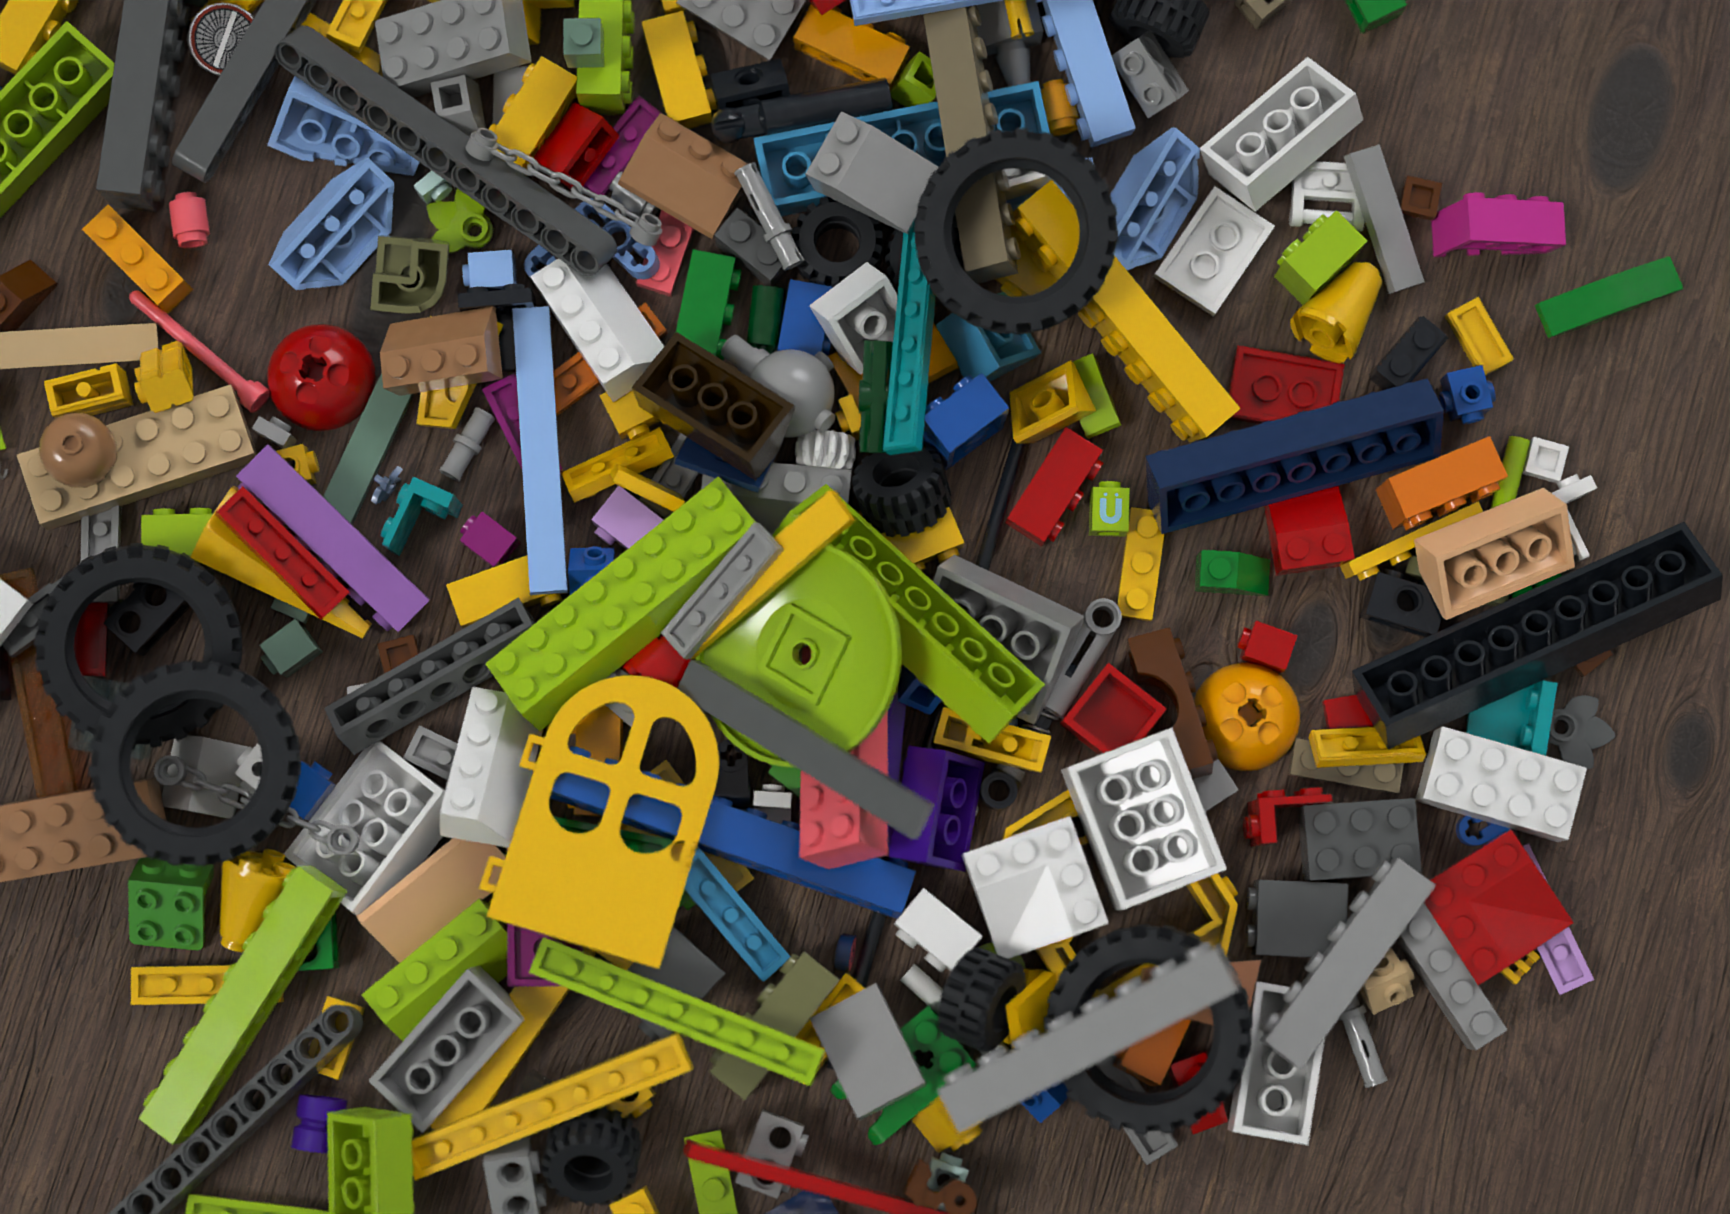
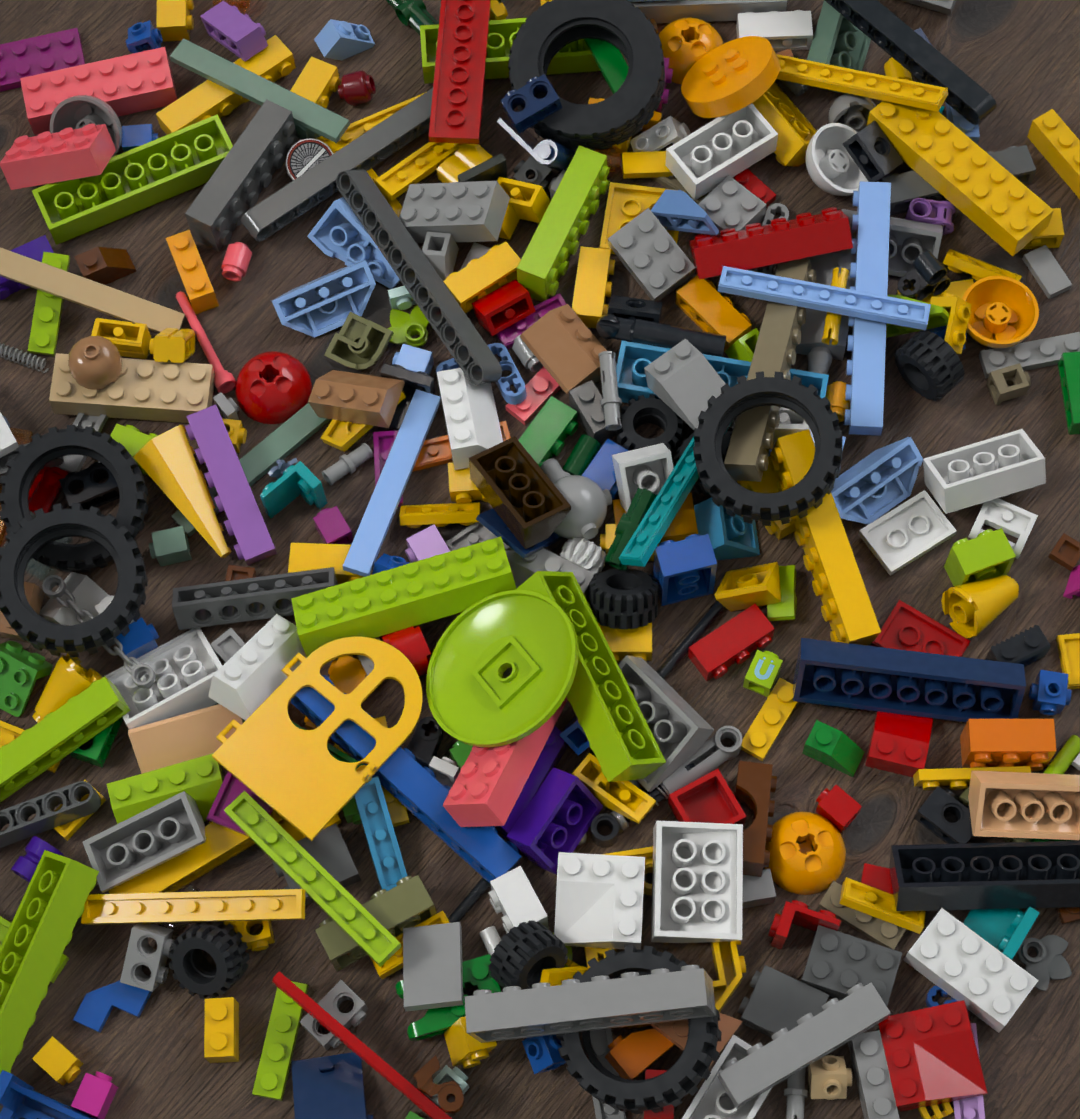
camera: 30 degrees right, 15 degrees down
red plate [215,486,350,620] -> none
light grey piece [465,128,662,246] -> none
sand green brick [563,18,604,68] -> none
yellow tile [610,463,685,512] -> none
light grey tile [661,523,784,659] -> none
dark grey tile [677,659,935,839] -> none
yellow tile [691,490,856,659] -> none
dark blue tile [834,933,857,972] -> none
light grey brick [1111,31,1189,118] -> none
light grey tile [1344,144,1425,294] -> none

